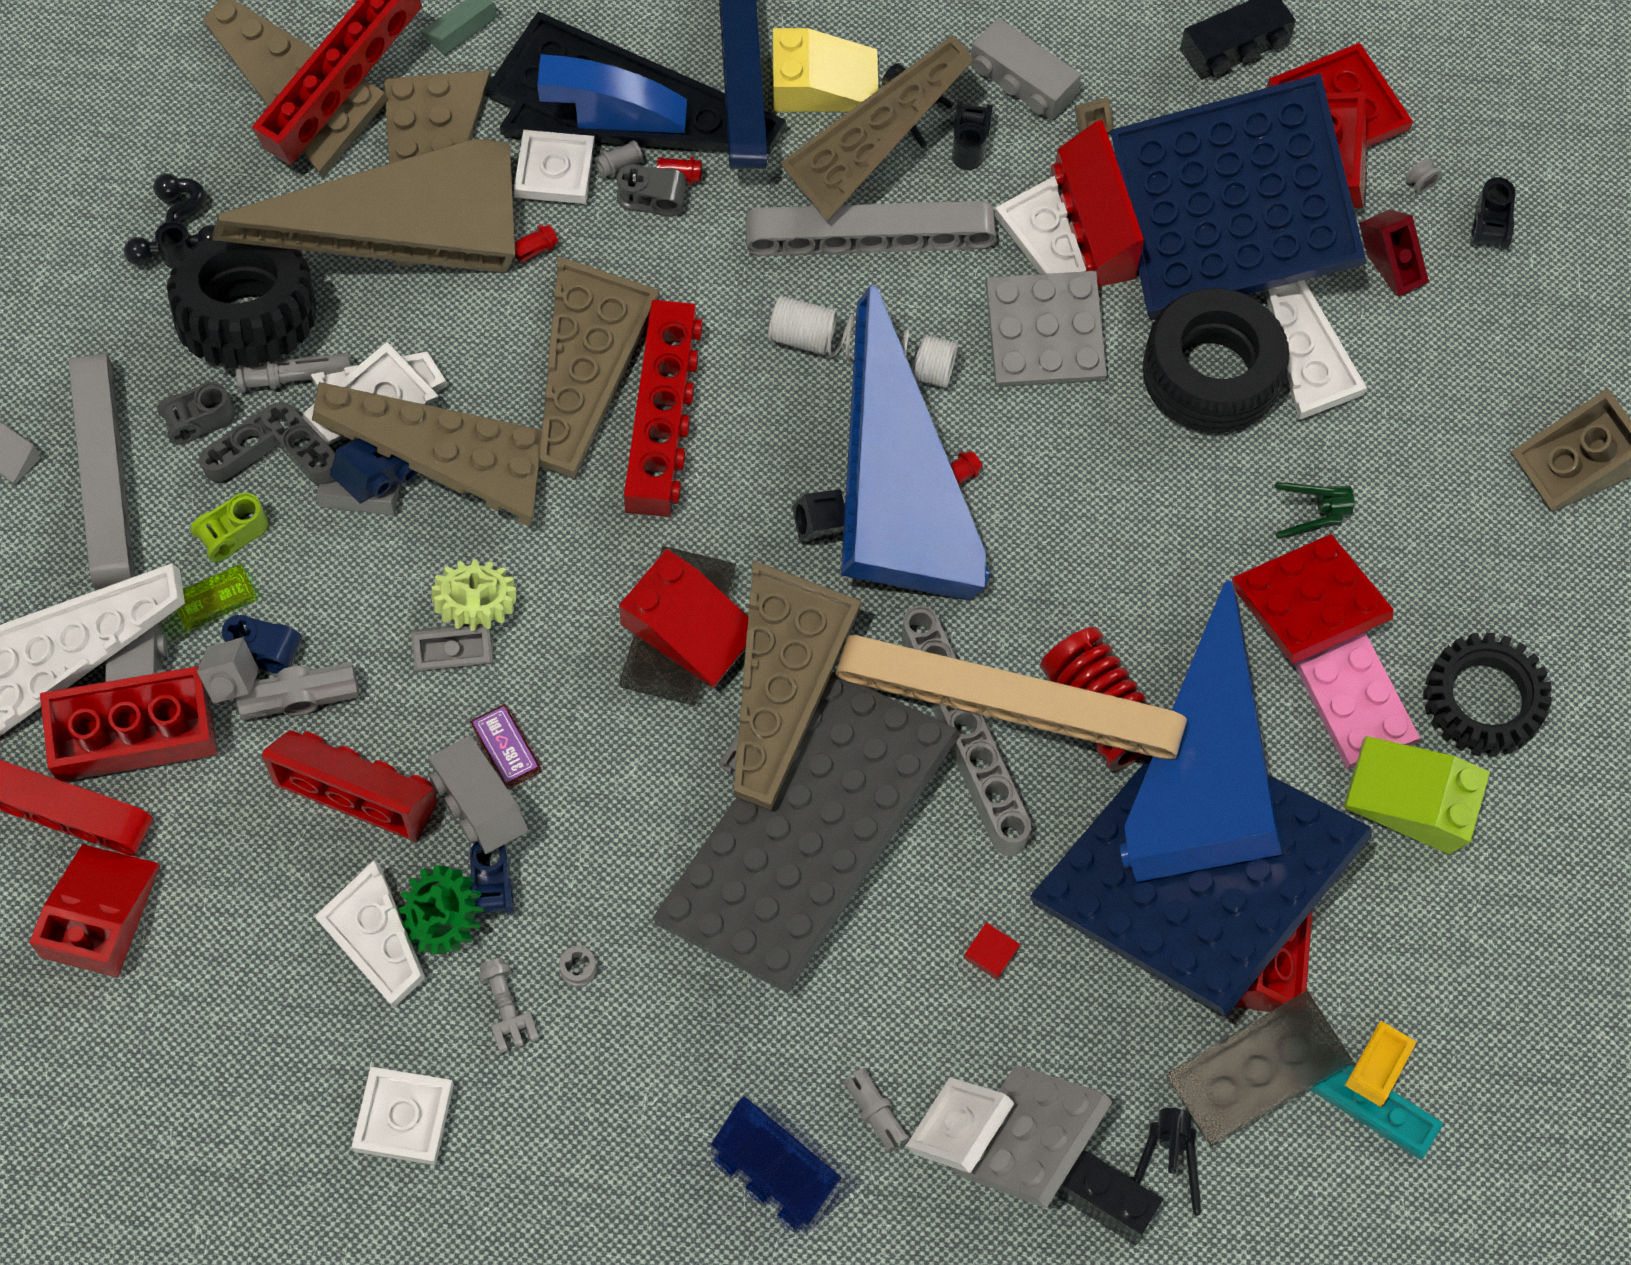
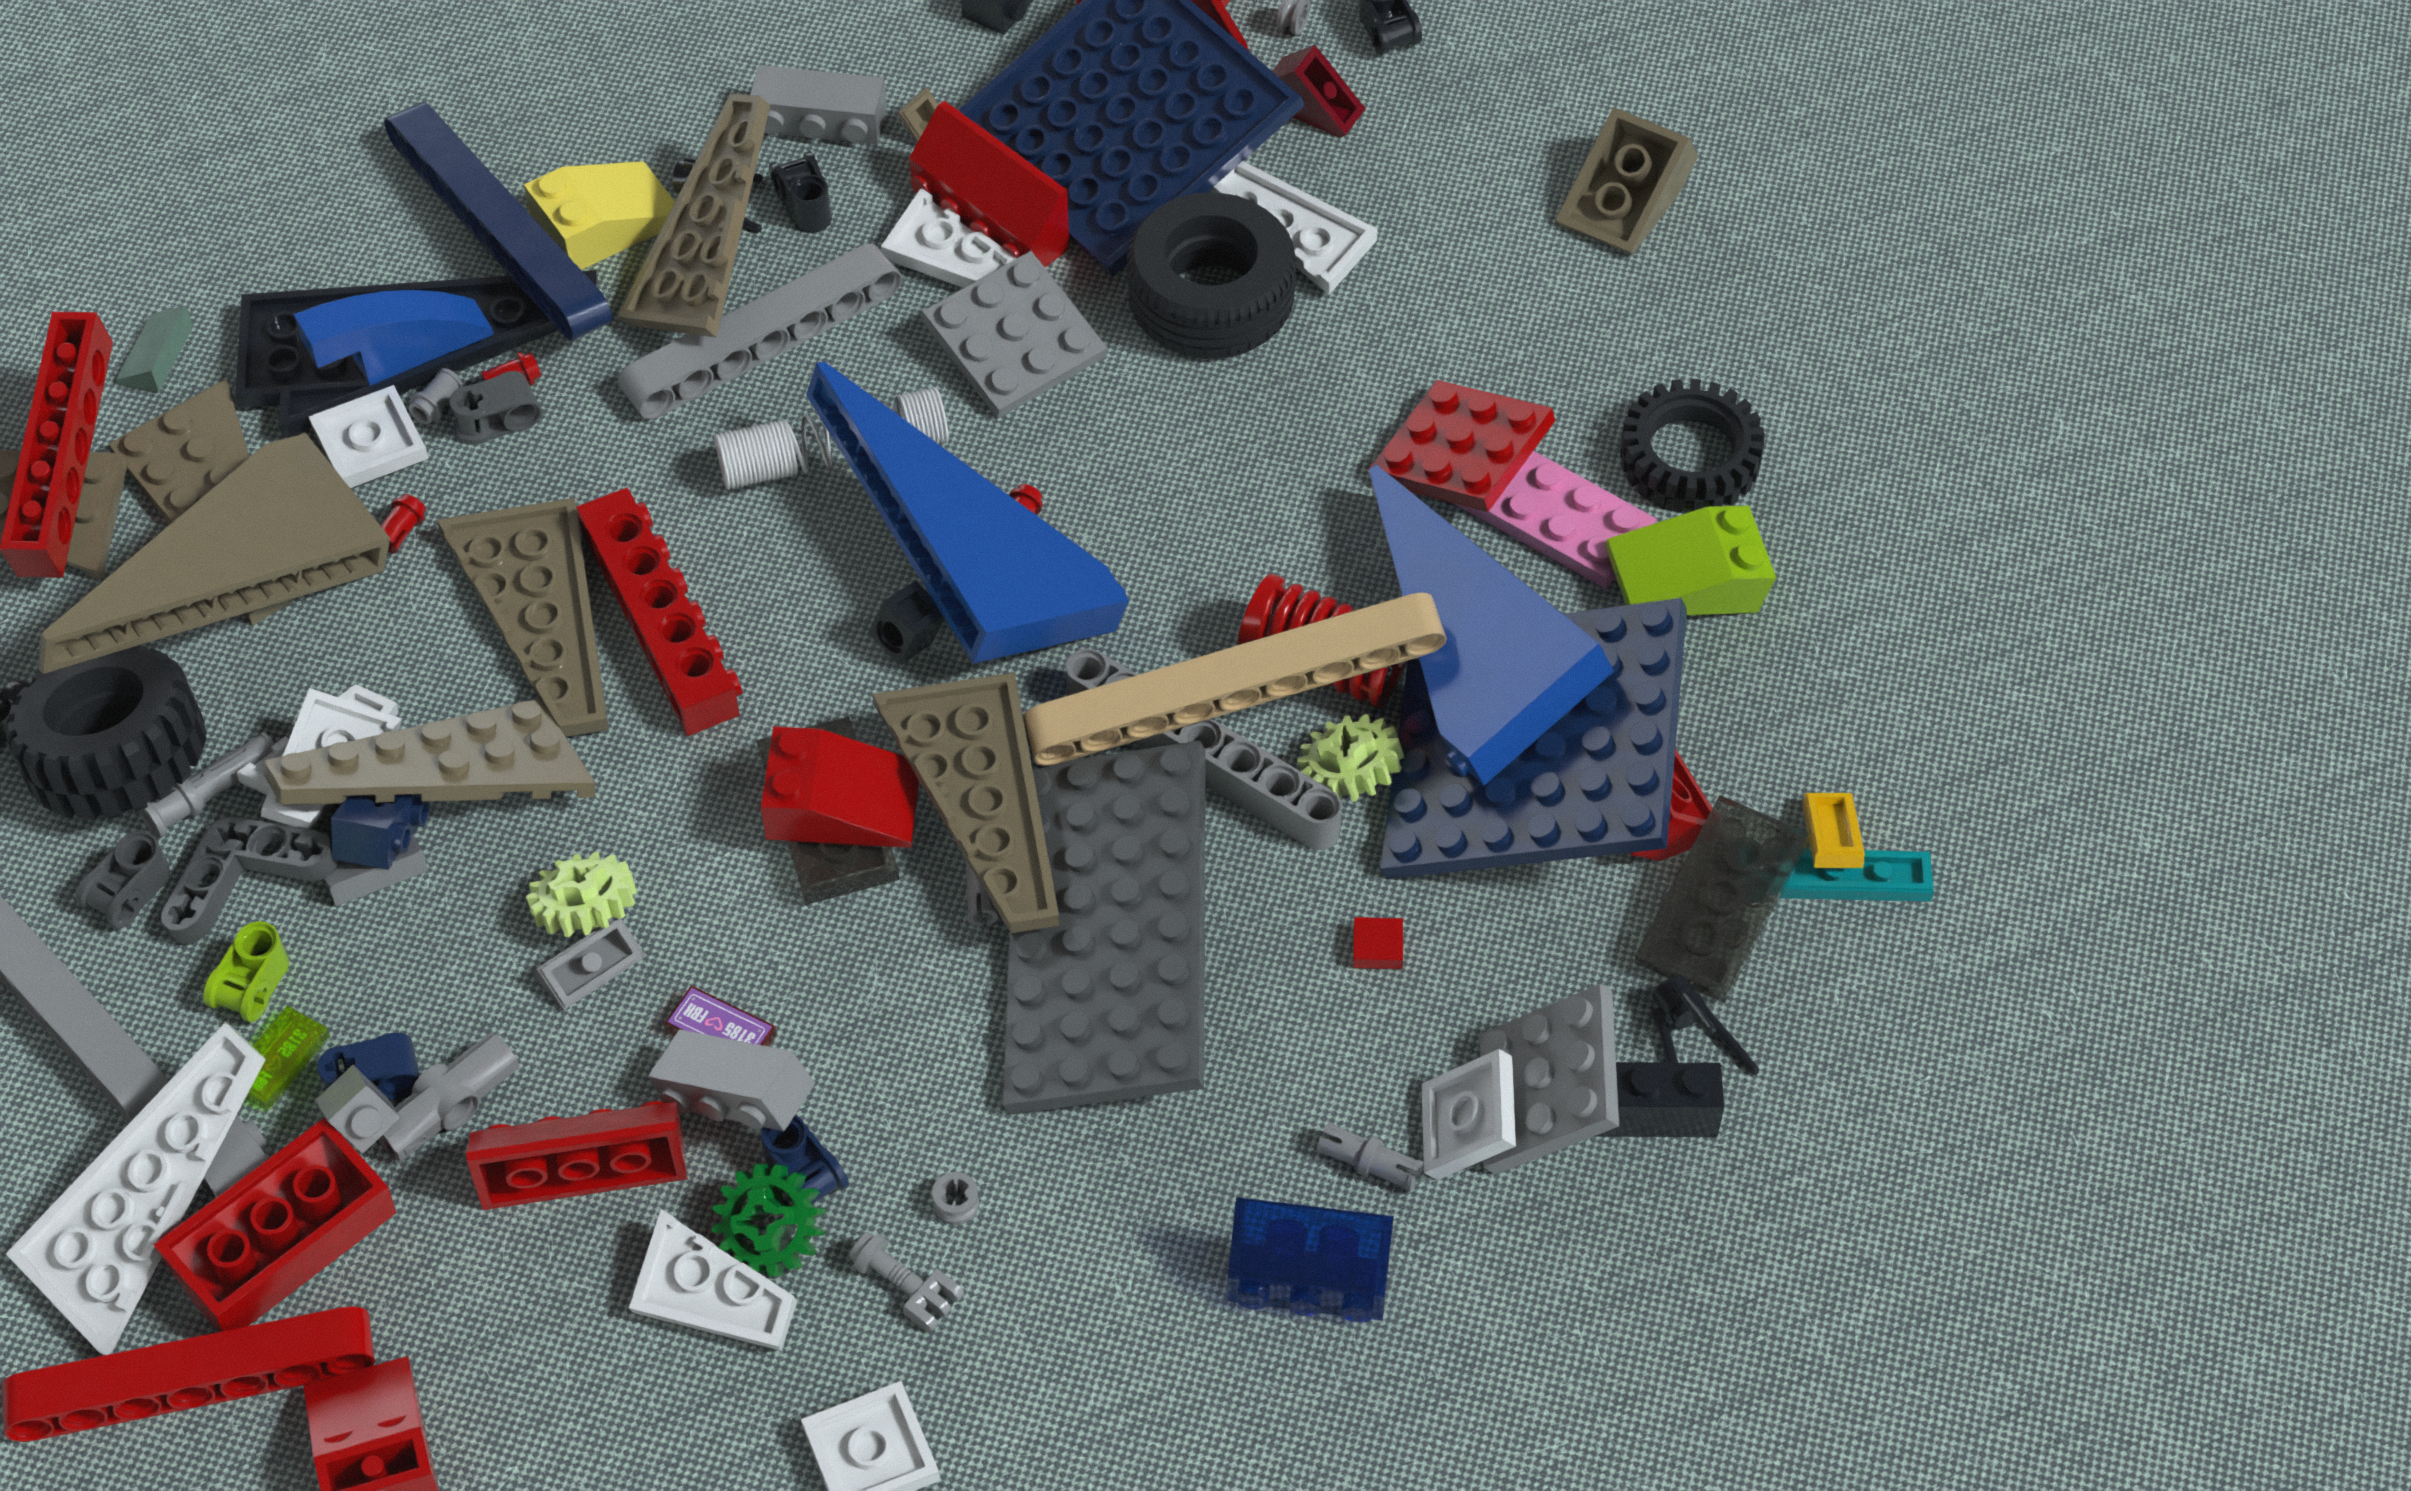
camera: 30 degrees left, 10 degrees down
dark green plant [1274,482,1354,539] -> none
none -> yellowish green gear [1297,714,1404,802]

